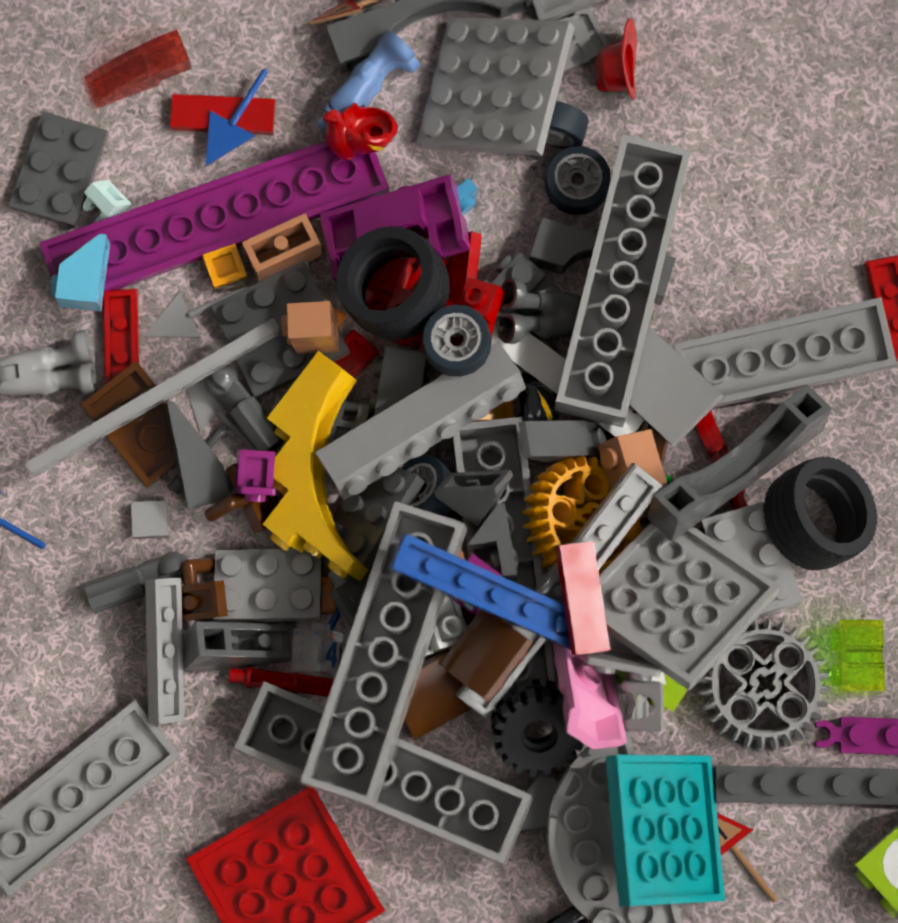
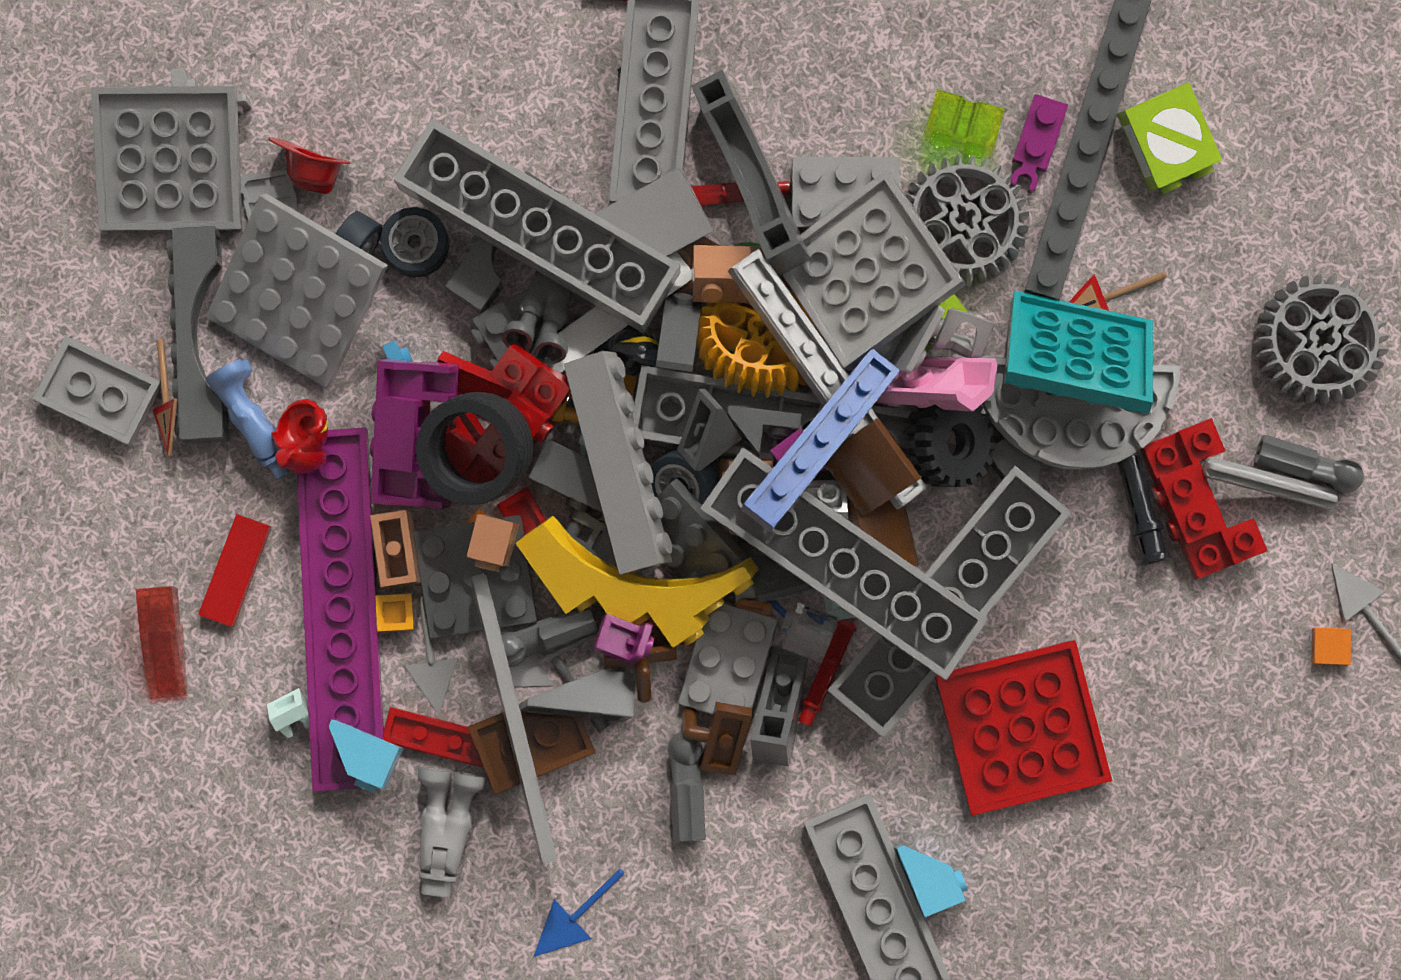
camera: 70 degrees left, 5 degrees up
dark grey plate [9,111,109,229] -> none
light grey tile [131,500,169,539] -> none
light grey plate [145,578,185,724] -> none
blue piece [206,69,268,166] -> none
wheel [422,305,491,377] -> none
tile [555,541,610,656] -> none
black tyre [764,456,877,571] -> none
none -> medium azure slope [894,845,968,917]

